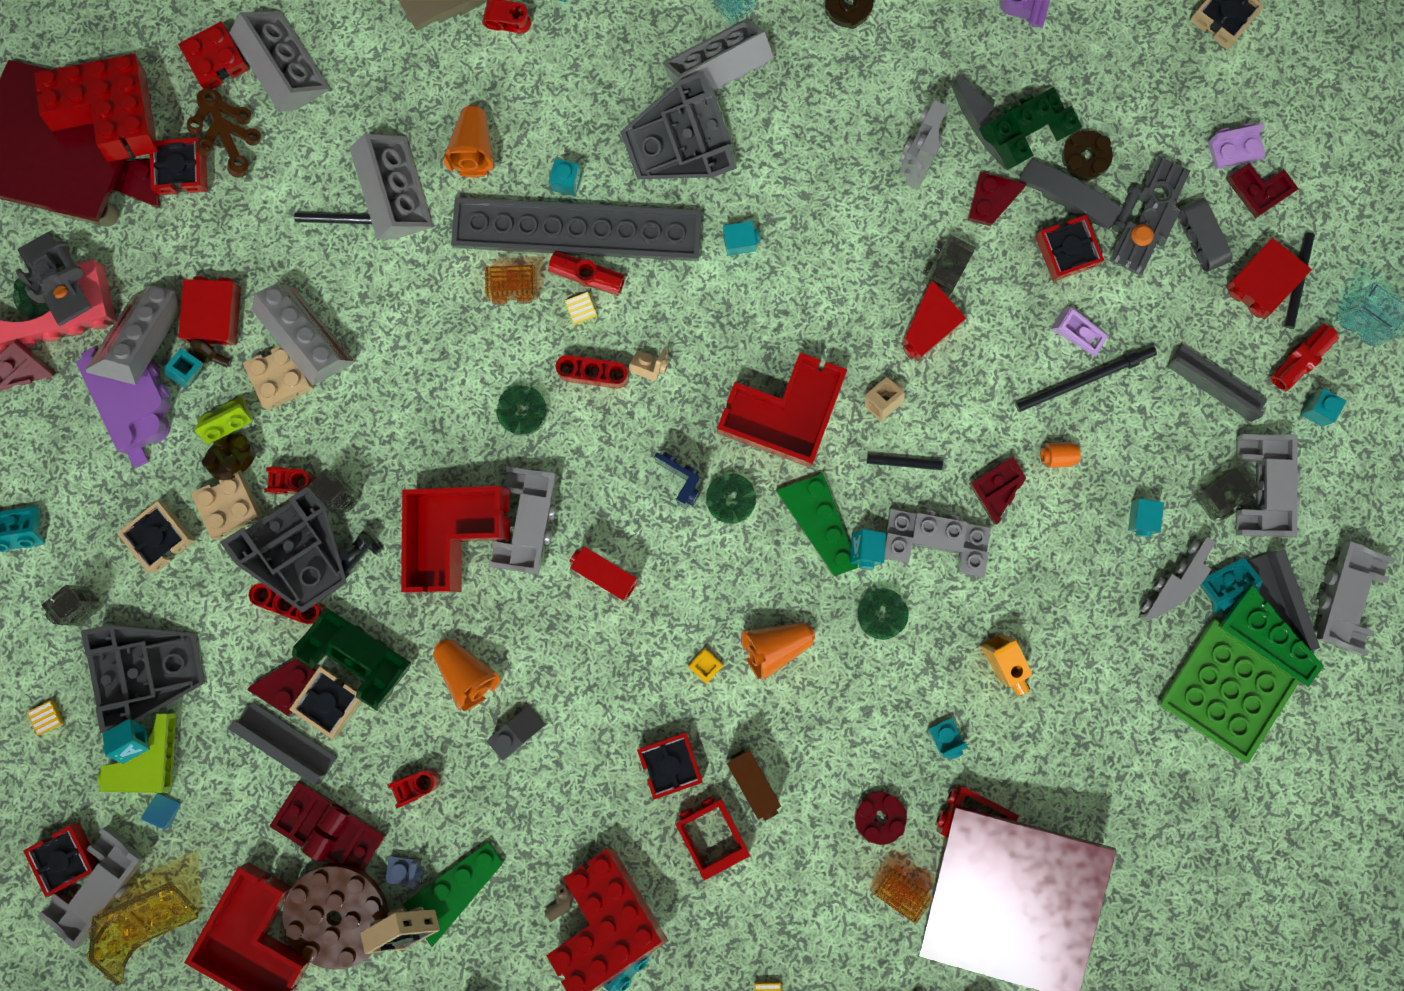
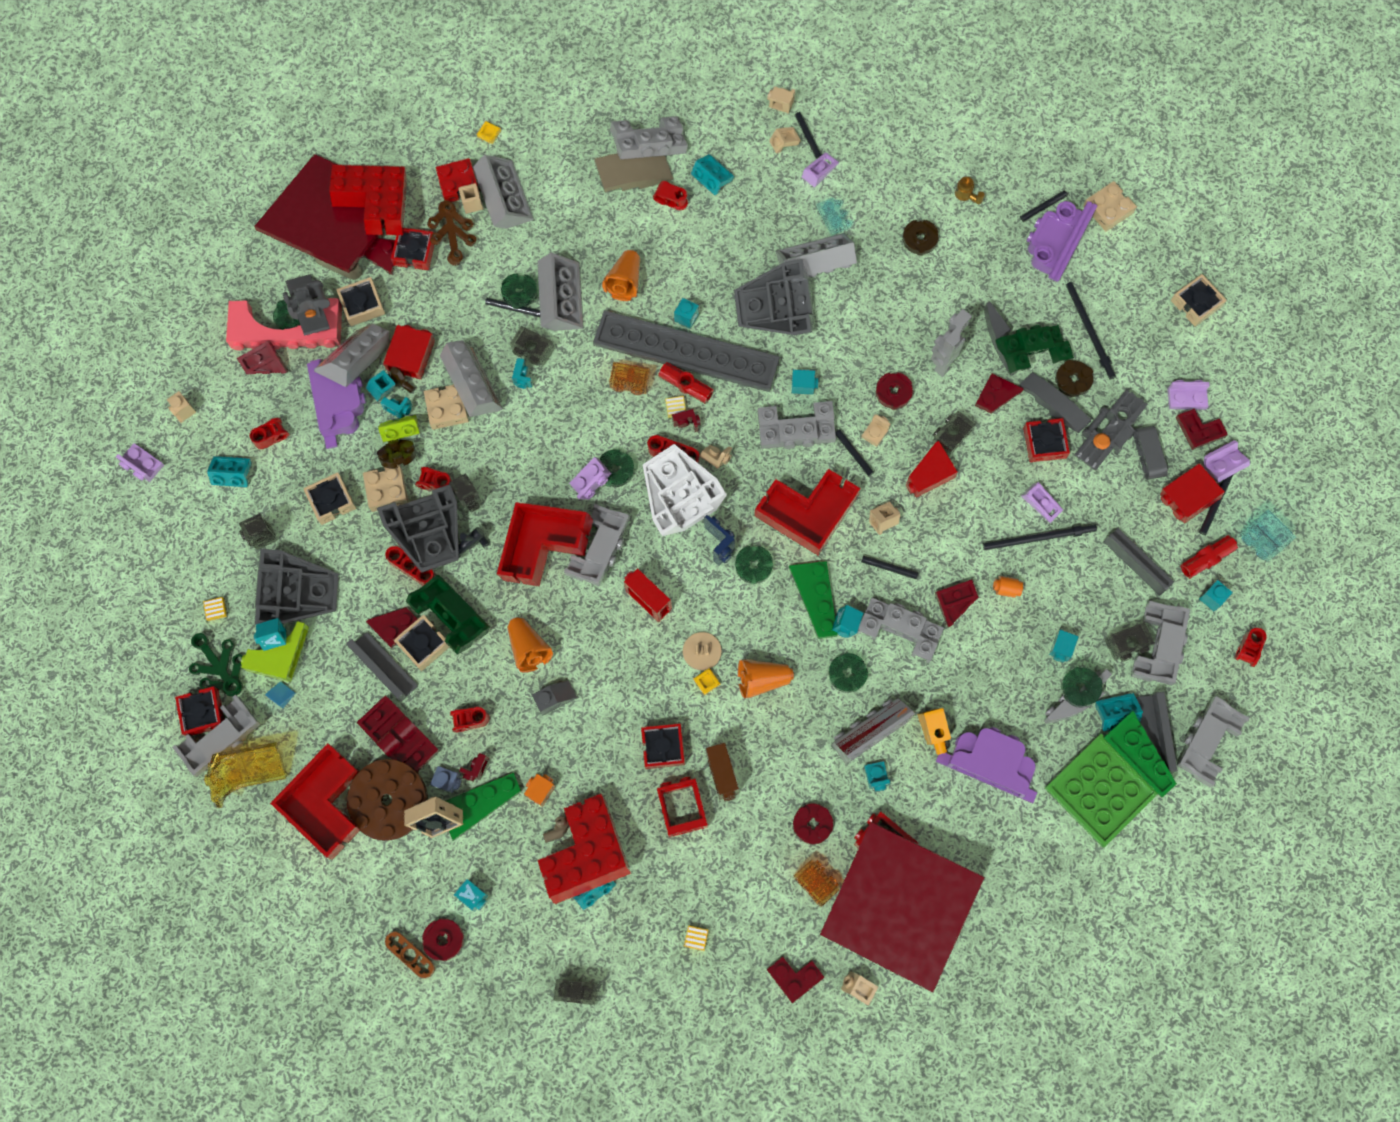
camera: 15 degrees right, 10 degrees down
none -> dark green plant [189,633,243,697]
none -> red piece [249,418,289,449]
none -> piece [336,277,385,326]
none -> teal bracket [380,397,412,418]
none -> tan brick [459,183,483,214]
none -> dark red bracket [459,753,489,782]
none -> clear green plate [501,273,537,309]
none -> clear smoke brick [510,326,555,367]
none -> teal bracket [512,358,532,389]
none -> orange brick [524,774,556,807]
none -> lavender bracket [569,457,611,500]
none -> white wedge [643,444,727,536]
none -> dark red bracket [672,409,701,432]
none -> tan piece [683,632,722,670]
none -> light grey bracket [757,401,836,449]
none -> light grey slope [832,698,915,764]
none -> black bar [835,429,874,477]
none -> tan bracket [861,414,891,447]
none -> dark red plate [875,372,913,410]
none -> medium lavender brick [936,727,1037,804]
none -> clear green plate [1061,667,1103,708]
none -> black bar [1065,282,1116,380]
none -> lavender bracket [1204,440,1250,482]
none -> red piece [1234,627,1267,667]

